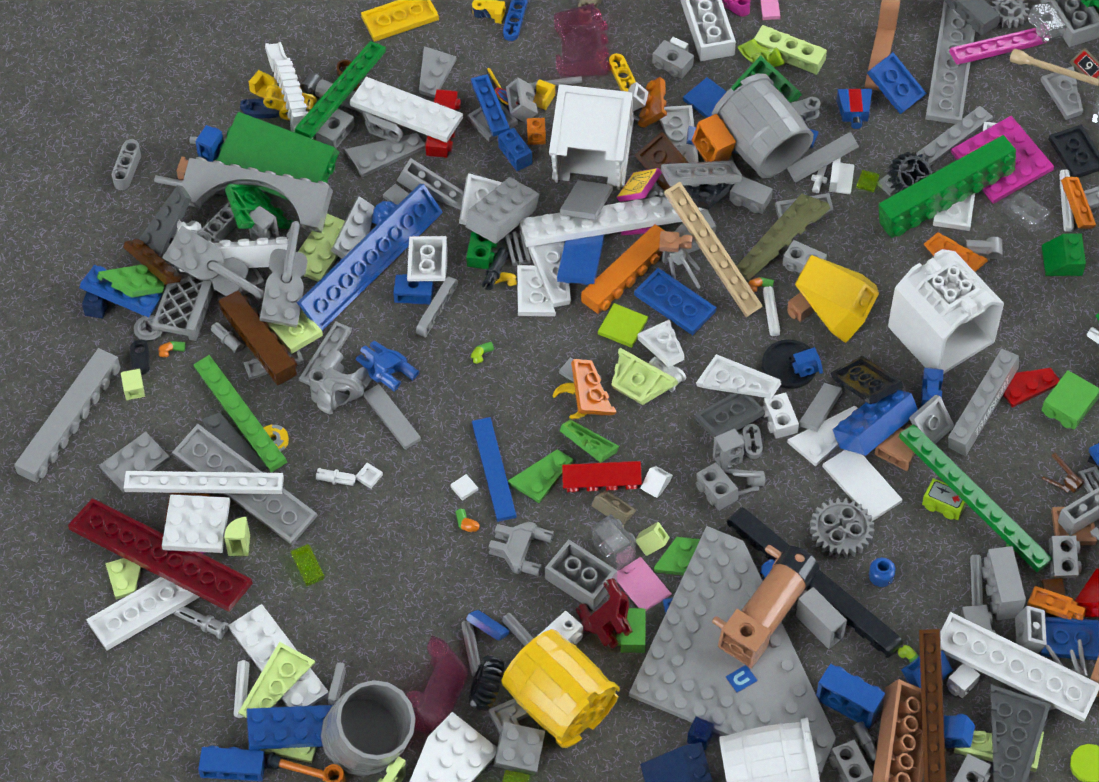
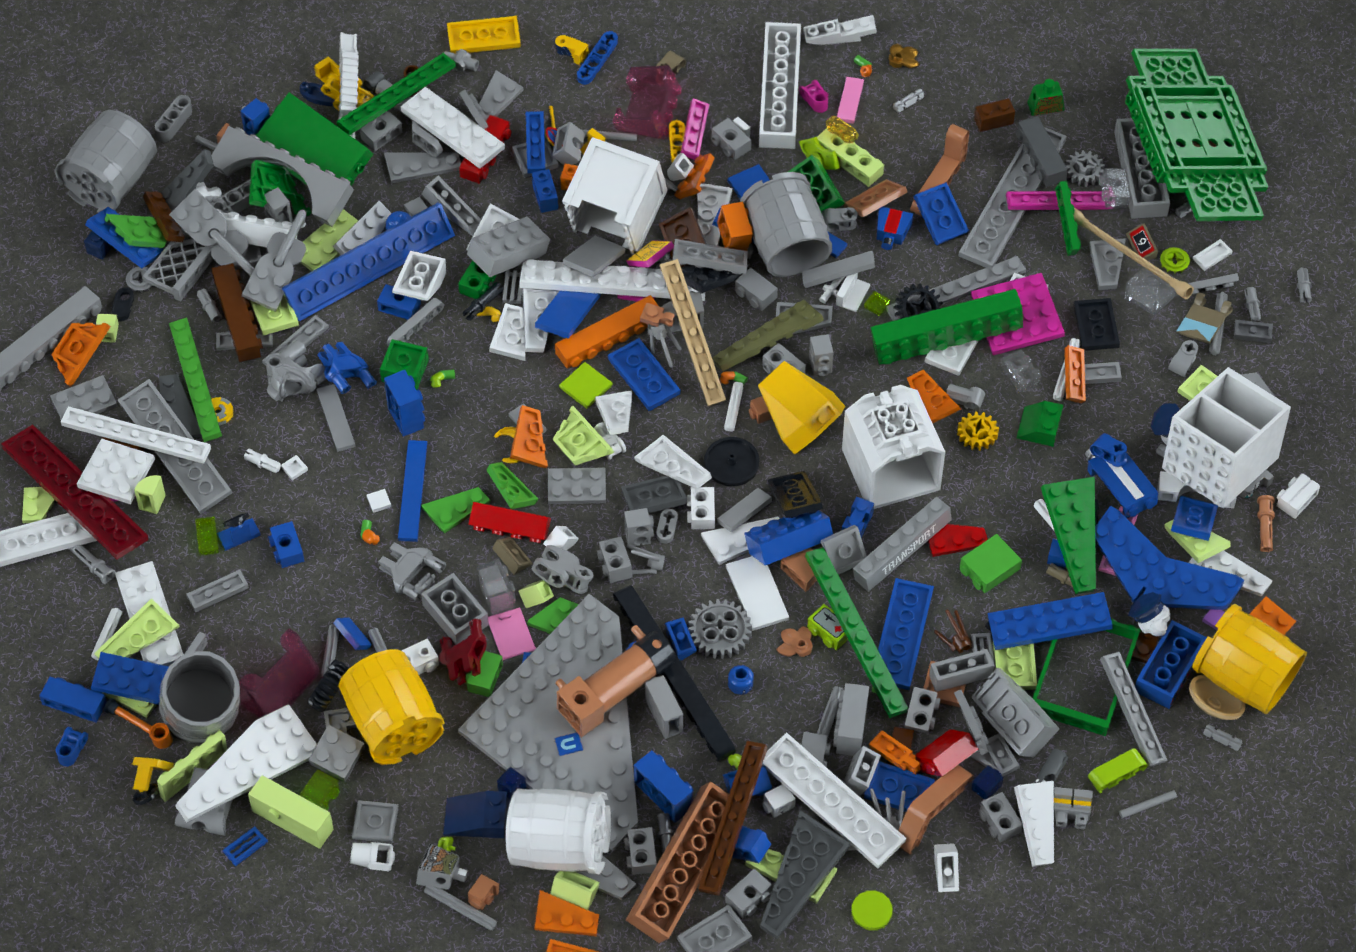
camera: 15 degrees right, 0 degrees up
arm [158,341,186,357] -> none
blue brick [792,347,823,377] -> none
none -> orange wing [51,323,111,387]
none -> light grey piece [55,110,157,213]
none -> light grey plate [187,570,249,613]
none -> blue piece [217,512,261,551]
none -> blue brick [268,521,304,568]
none -> green container [380,339,429,390]
none -> blue brick [384,370,425,437]
none -> light grey axle [414,573,435,595]
none -> light grey axle [444,49,479,72]
none -> light grey plate [459,89,489,129]
none -> light grey piece [531,545,594,594]
none -> light grey plate [548,468,606,504]
none -> blue slope [665,617,697,661]
none -> dark pink tile [680,98,709,160]
none -> nougat plate [776,626,813,657]
none -> light grey brick [809,334,834,376]
none -> clear yellow plate [826,115,858,143]
none -> nougat tile [843,179,907,217]
none -> blue plate [878,578,934,690]
none -> yellow gear [957,411,999,451]
none -> green plate [1055,181,1081,256]

